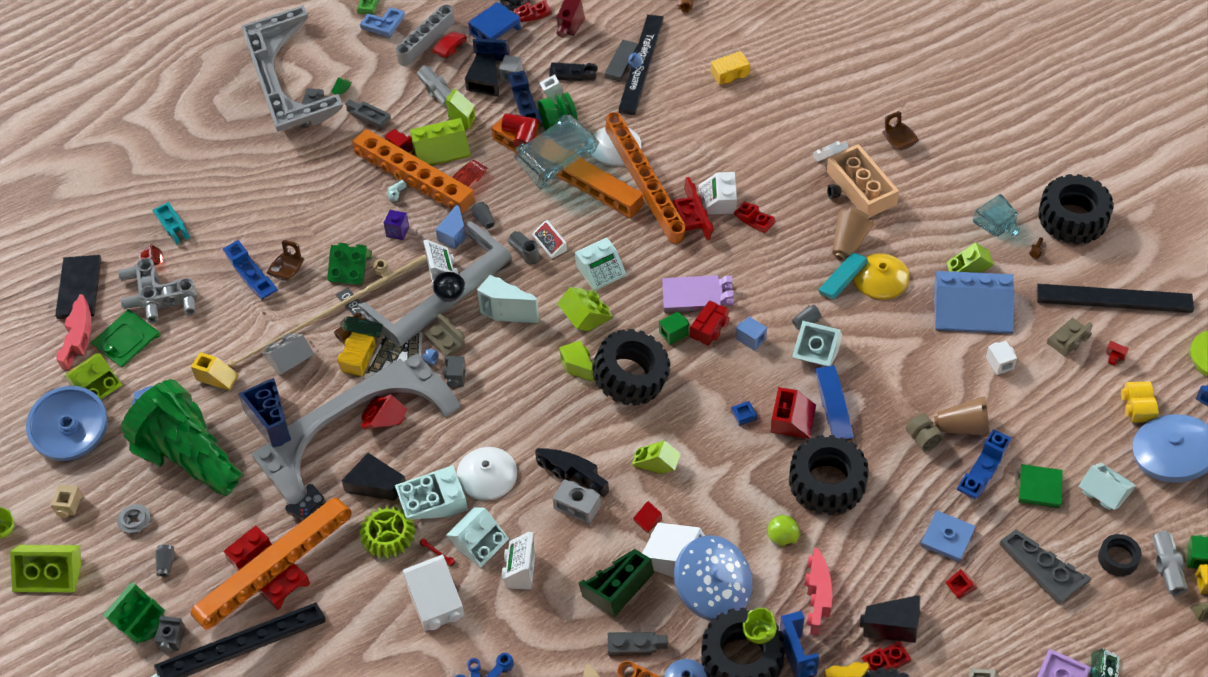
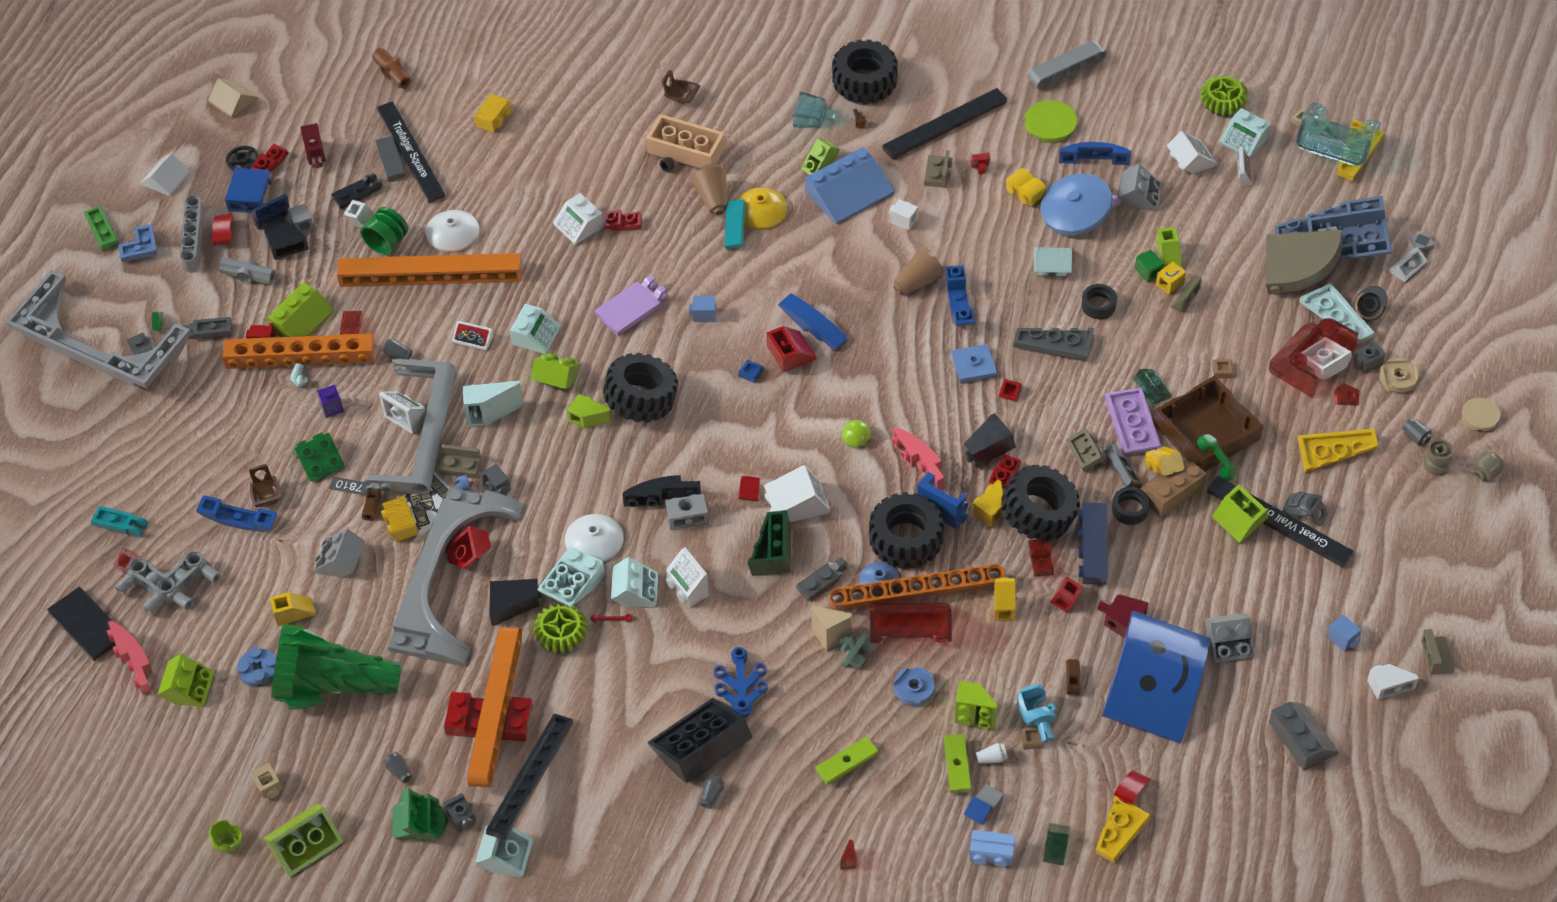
camera: 40 degrees left, 0 degrees up
medium blue dish [26,386,108,461] -> none
green container [90,309,161,368] -> none
light grey gear [117,504,151,535] -> none
tan piece [227,255,427,368] -> none
dark blue wedge [238,378,291,448] -> none
black piece [285,484,325,521] -> none
clear green slope [340,316,383,338] -> none
white slope [403,555,465,632] -> none
black hat [432,272,465,302] -> none
medium blue slope [436,205,466,249] -> none
lime slope [446,89,476,129] -> none
red brick [501,113,540,150] -> none
dark blue slope [508,70,543,125] -> none
dark grey piece [508,231,540,265] -> none
clear light blue windscreen [514,114,599,190] -> none
orange beam [605,112,685,244] -> none
medium blue hinge [628,53,642,68] -> none
lime slope [631,440,681,474] -> none
green brick [659,311,690,345] -> none
red bracket [673,177,714,241] -> none
medium blue dish [674,535,752,621] -> none
red brick [690,300,730,346] -> none
lime hair [743,608,777,644] -> none
black tyre [789,435,869,515] -> none
dark grey cone [792,305,822,329] -> none
light aqua slope [792,321,843,367] -> none
white hinge [813,141,848,161] -> none
dark tan wheel [906,413,944,452] -> none
green tile [1018,464,1063,508] -> none
light grey piece [1152,531,1188,596] -> none

